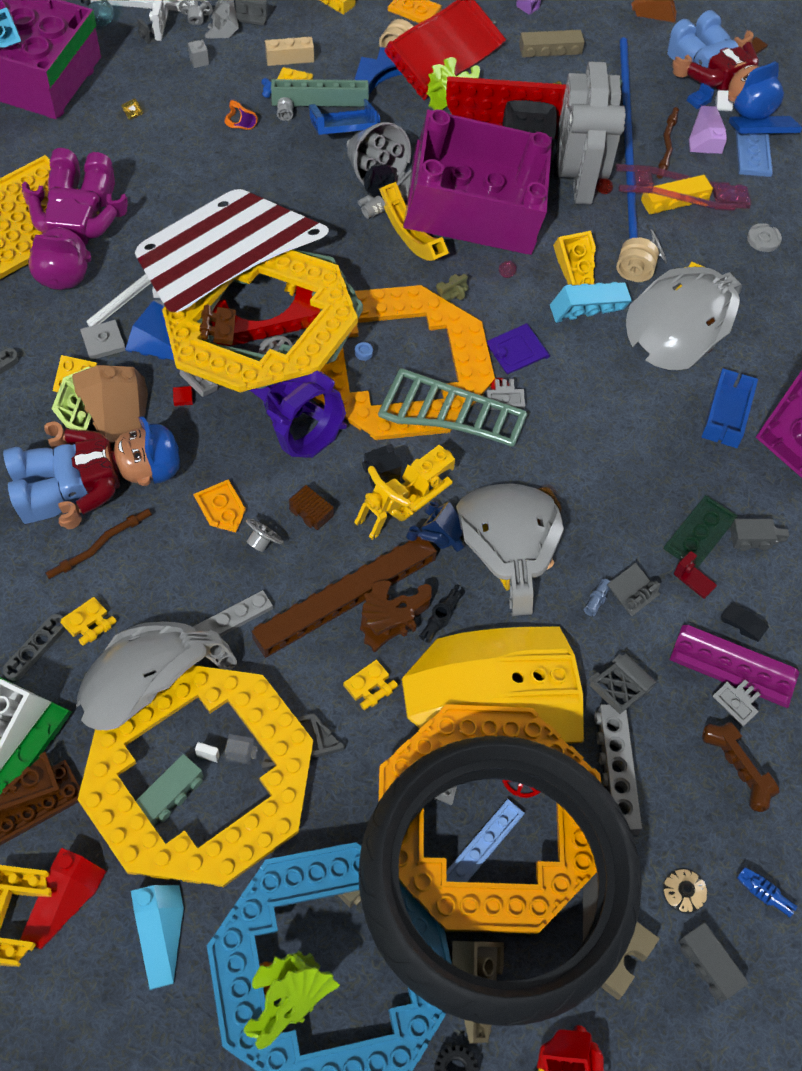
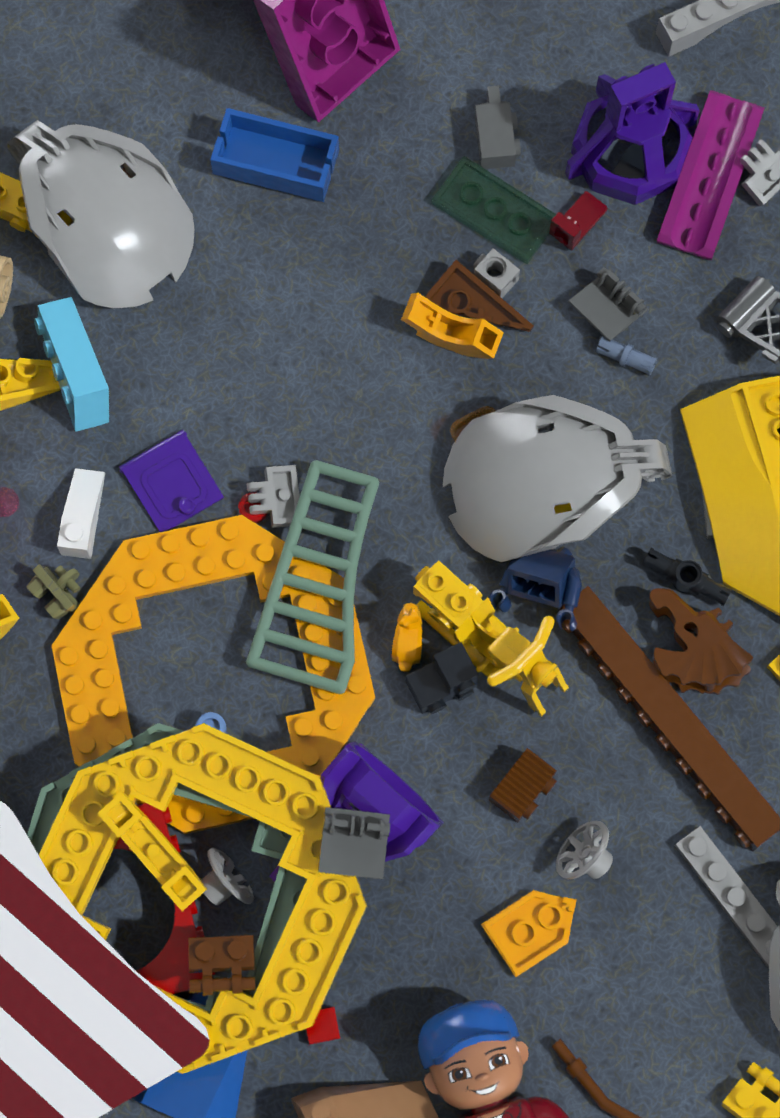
camera: 90 degrees left, 15 degrees up
none -> white slope [57,468,105,559]
none -> yellow slope [97,792,207,911]
none -> dark grey hinge [318,807,390,880]
none -> light orange animal [392,602,422,672]
none -> light orange arch [401,293,504,359]
none -> reddish brown wing [425,260,535,332]
none -> light grey brick [473,248,520,298]
none -> dark purple plate [565,62,700,205]

